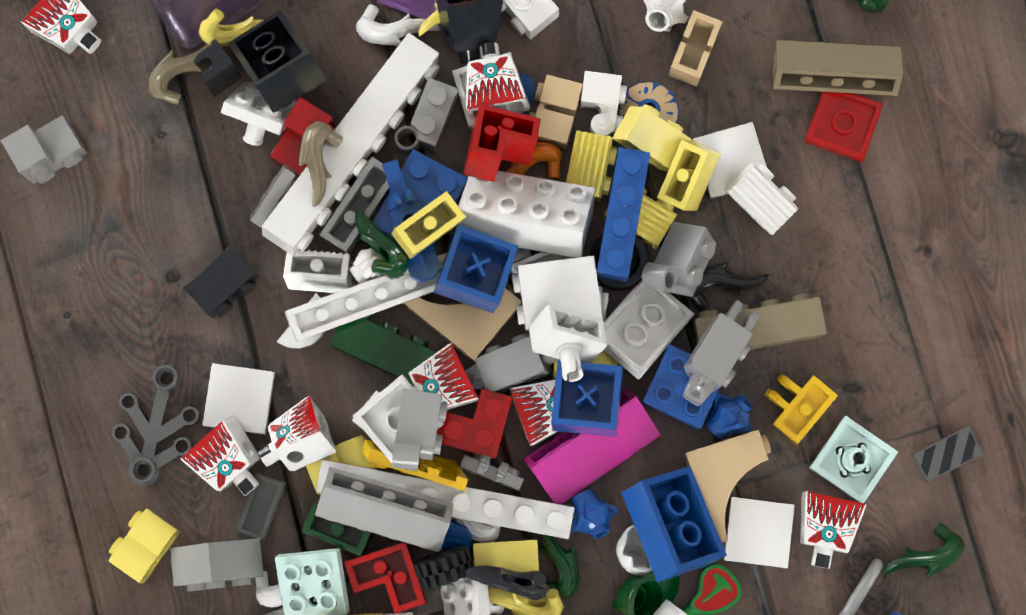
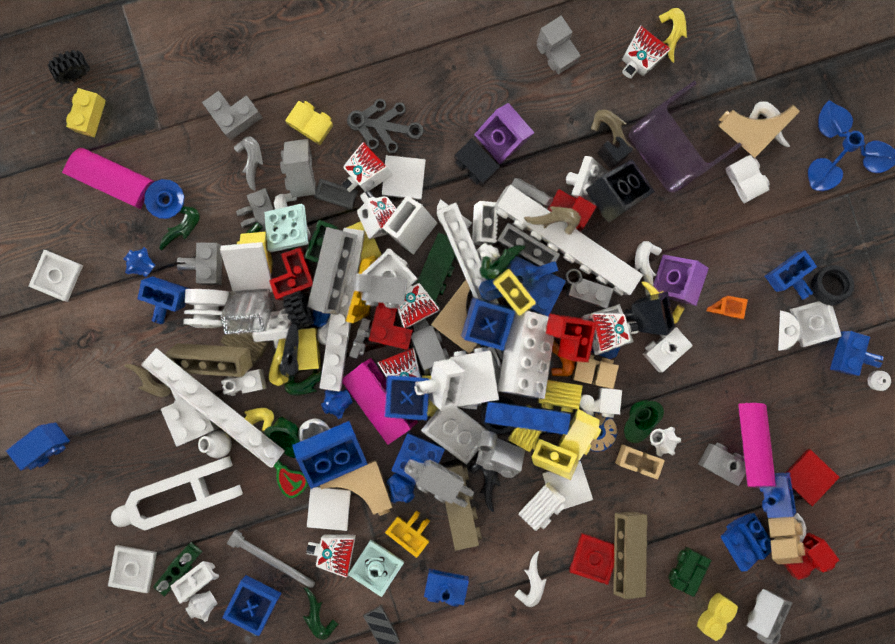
camera: 85 degrees right, 5 degrees up
light yellow piece [199,9,263,46] -> none
none -> white brick [383,195,437,254]
none -> blue brick [424,568,469,607]
none -> medium lavender slope [474,103,534,164]
none -> white piece [514,551,547,607]
none -> dark green piece [624,400,664,443]

